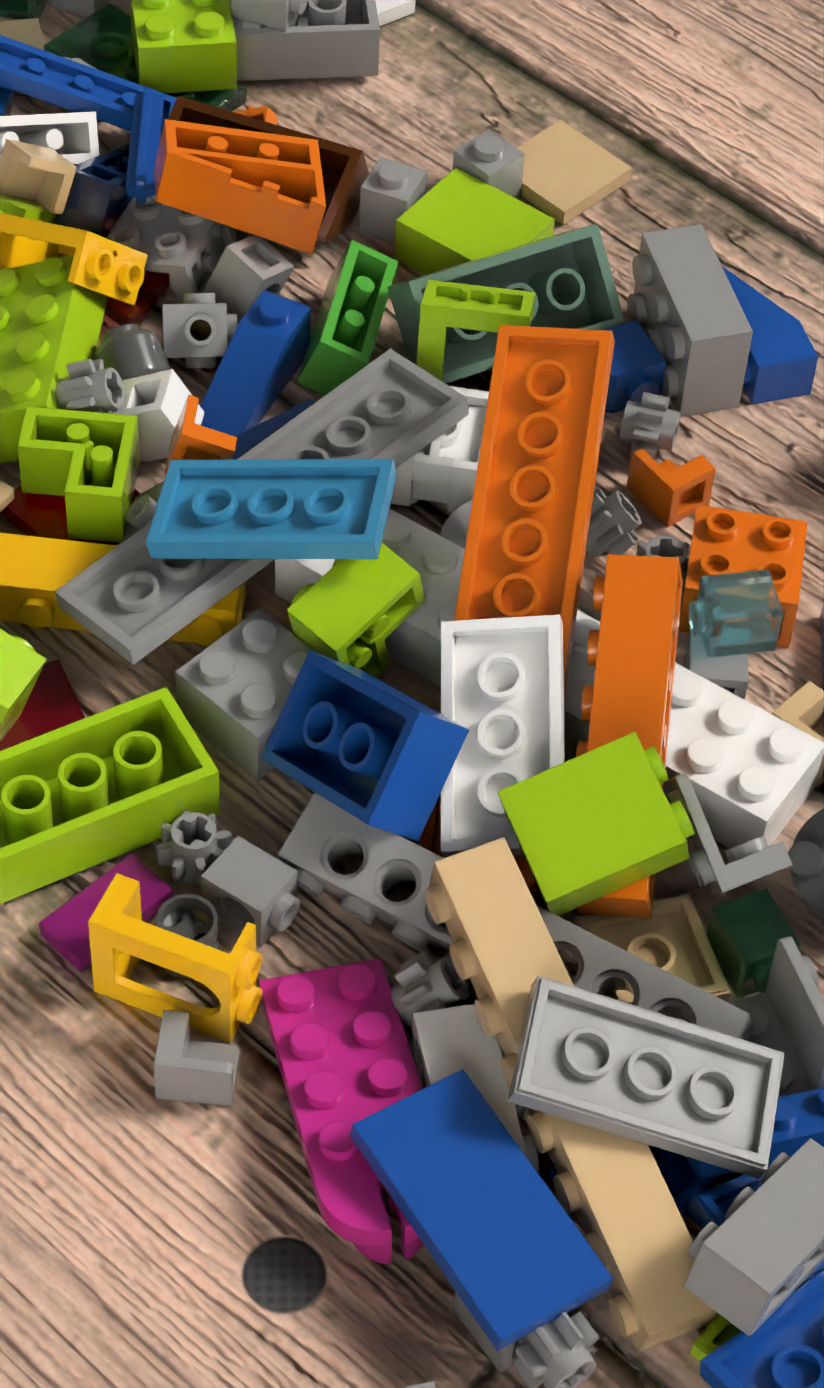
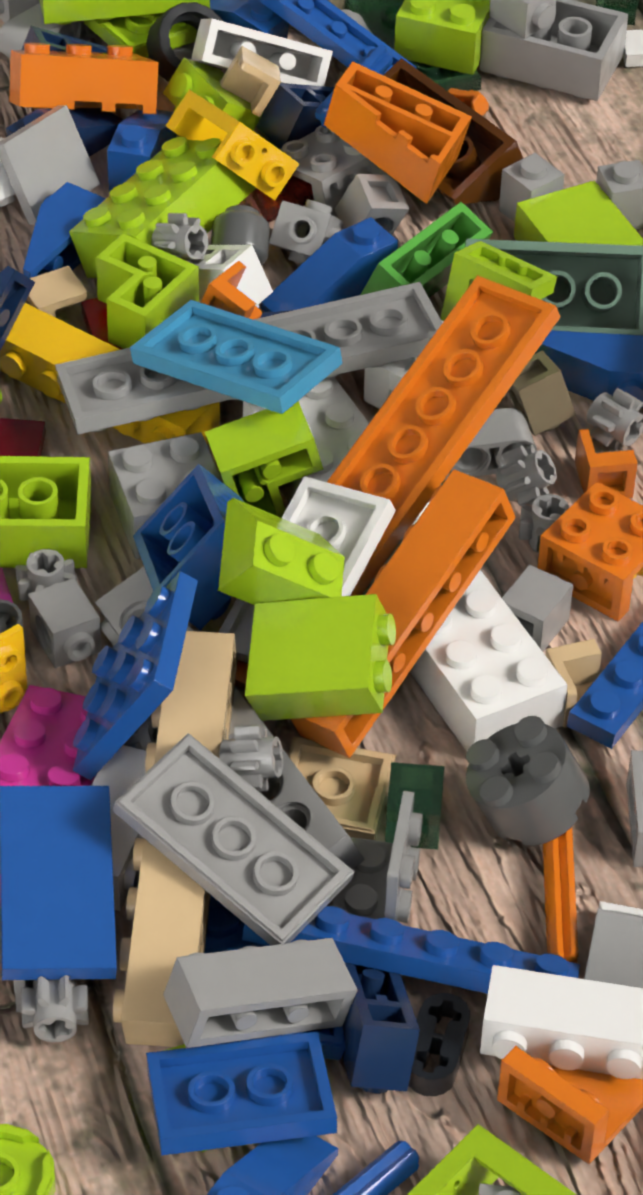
camera: 30 degrees right, 5 degrees down
light grey bracket [666,772,793,894] -> none
clear light blue brick [689,569,783,658] -> none
none -> blue plate [72,571,198,780]
none -> lime slope [218,498,345,605]
none -> light grey gear [219,725,283,791]

